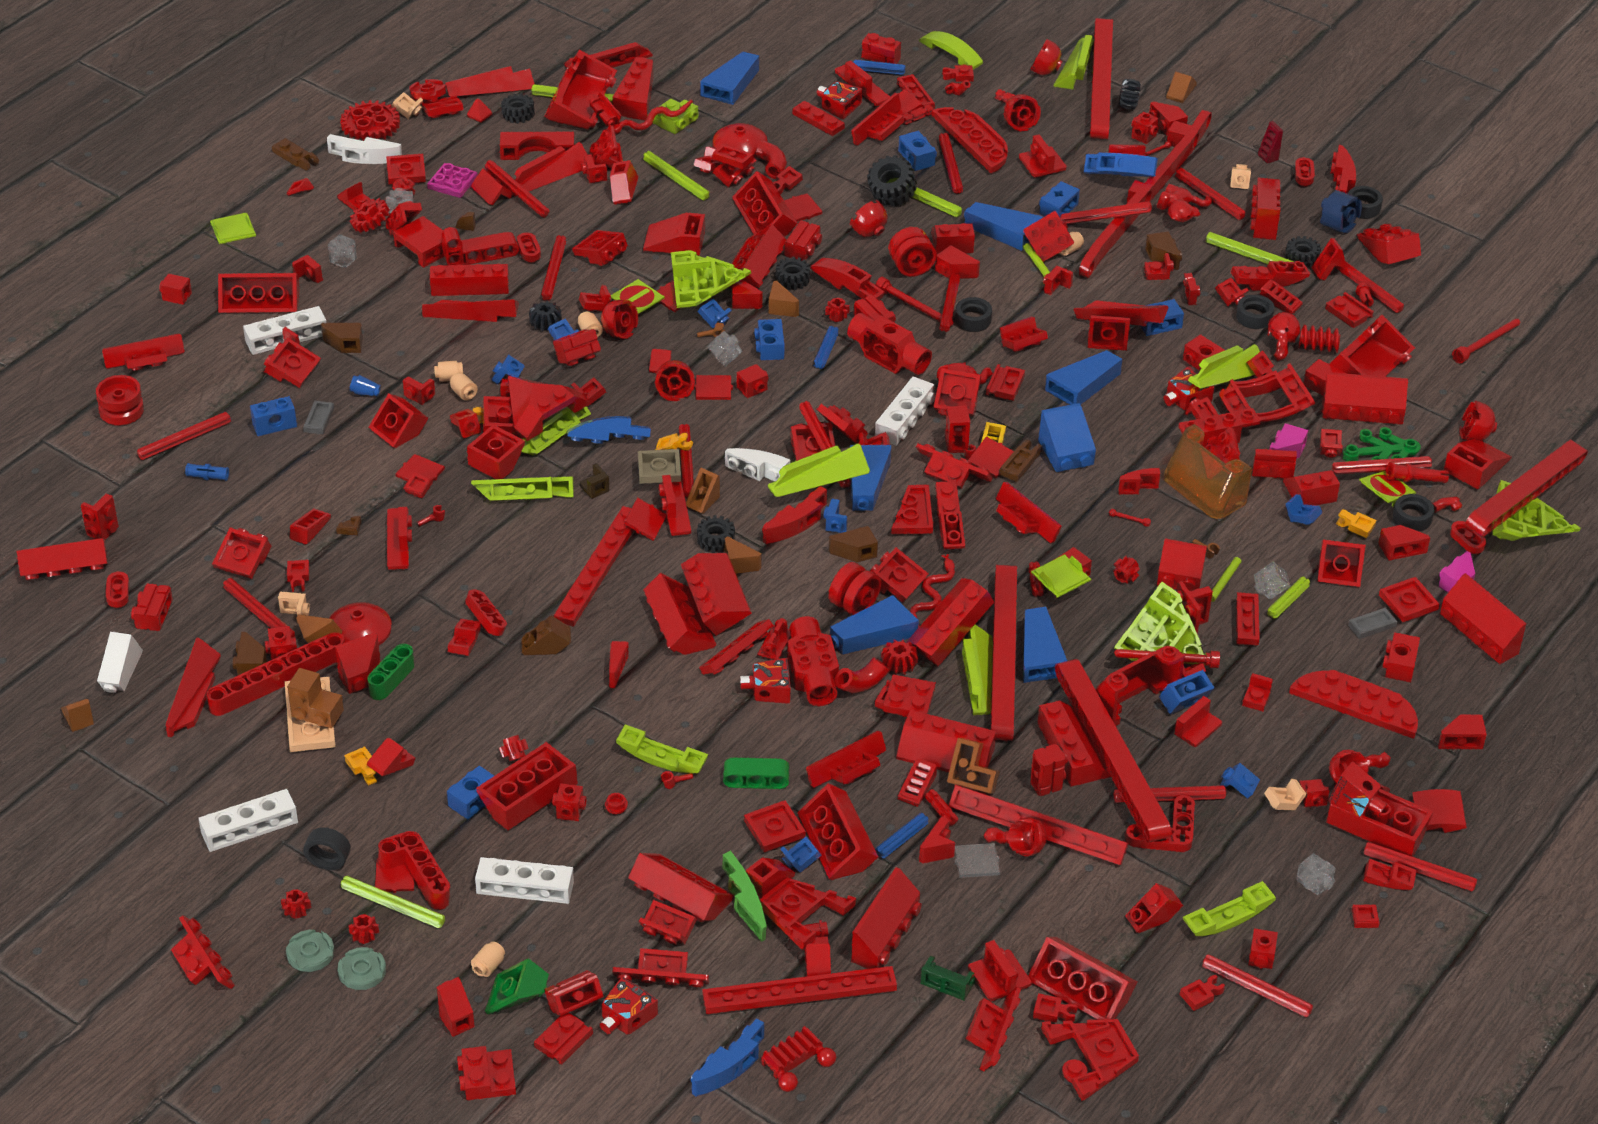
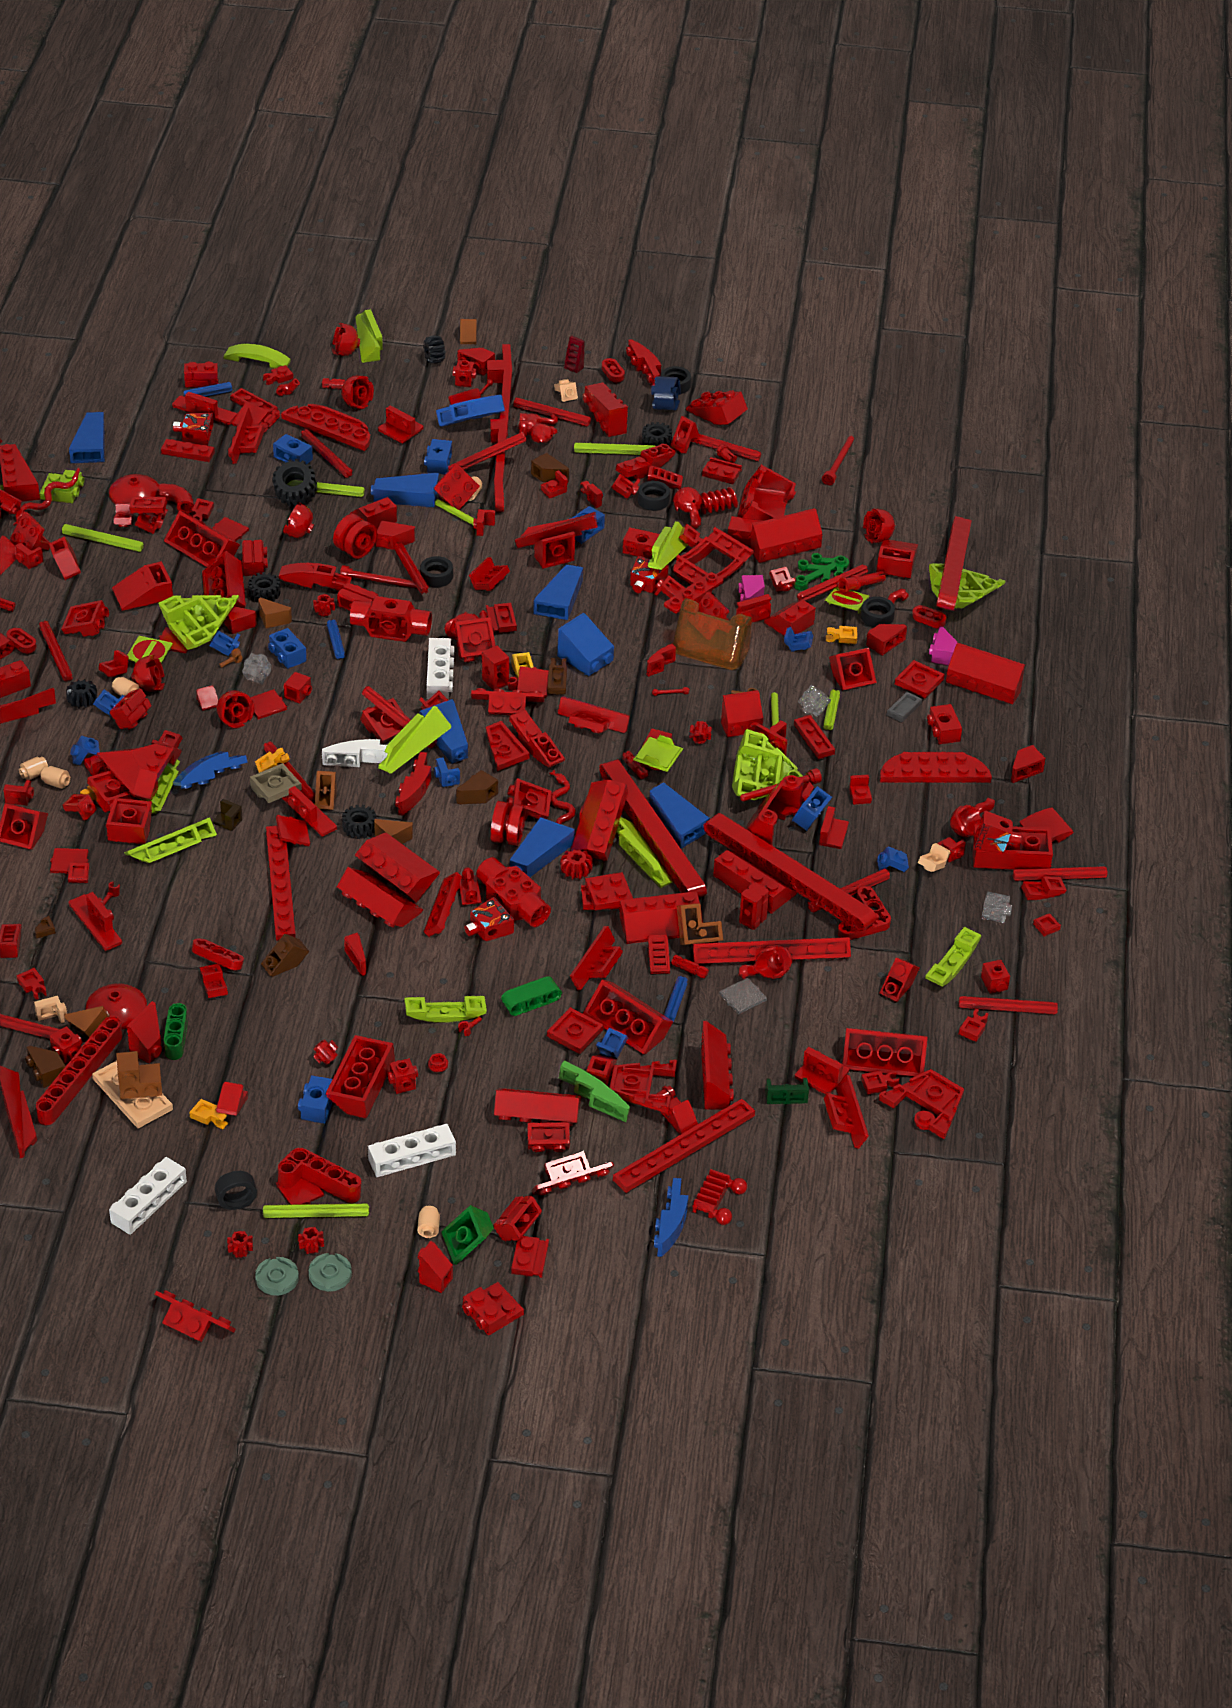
camera: 30 degrees left, 0 degrees up
red torso [600,977,658,1034] -> none
red plate [816,403,869,444] -> none
red cylinder [834,657,890,693] -> none
red slope [919,816,955,863] -> none
red beam [1090,18,1113,139] -> none

